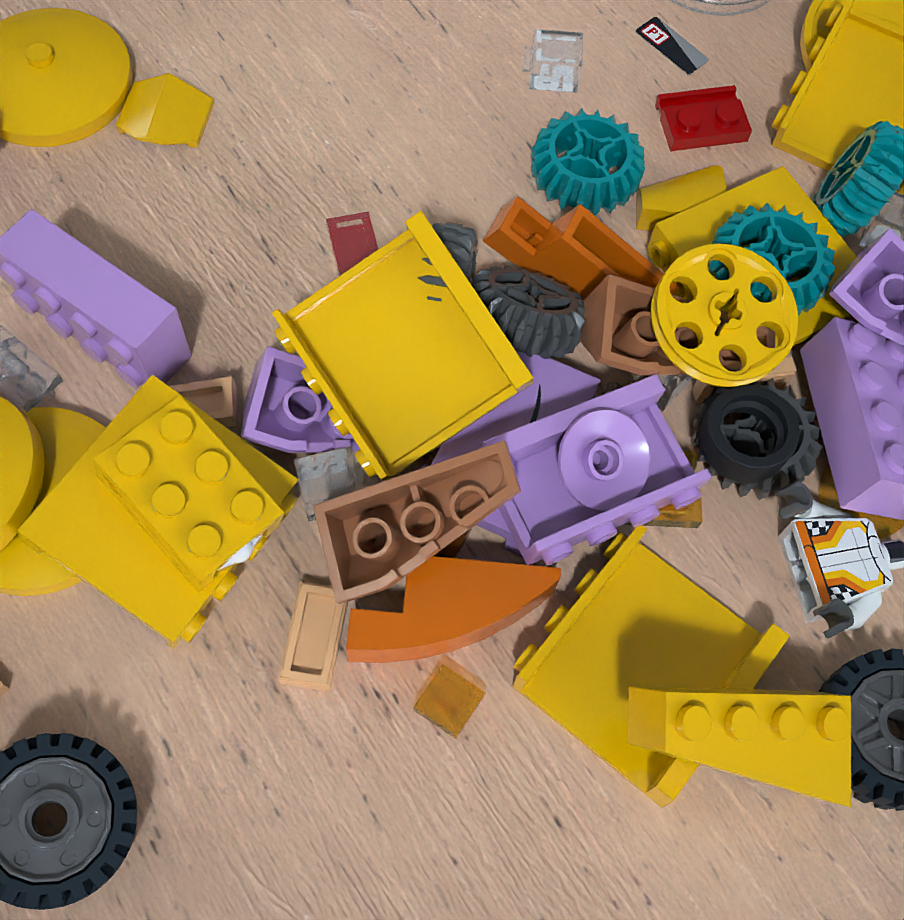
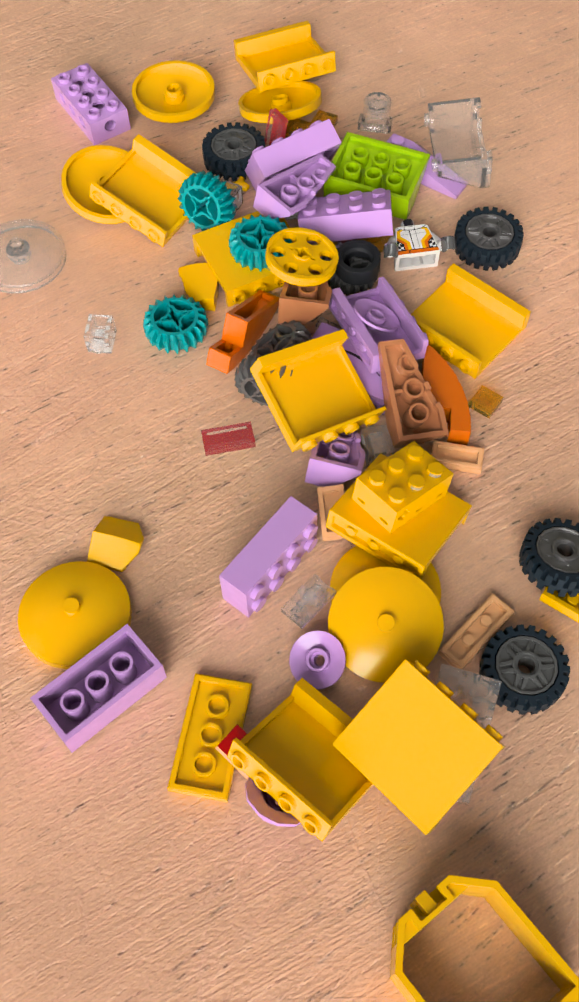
camera: 80 degrees left, 5 degrees down
yellow wedge [627,687,851,808] -> none
sticker [636,17,709,75] -> none
red plate [655,85,752,152] -> none

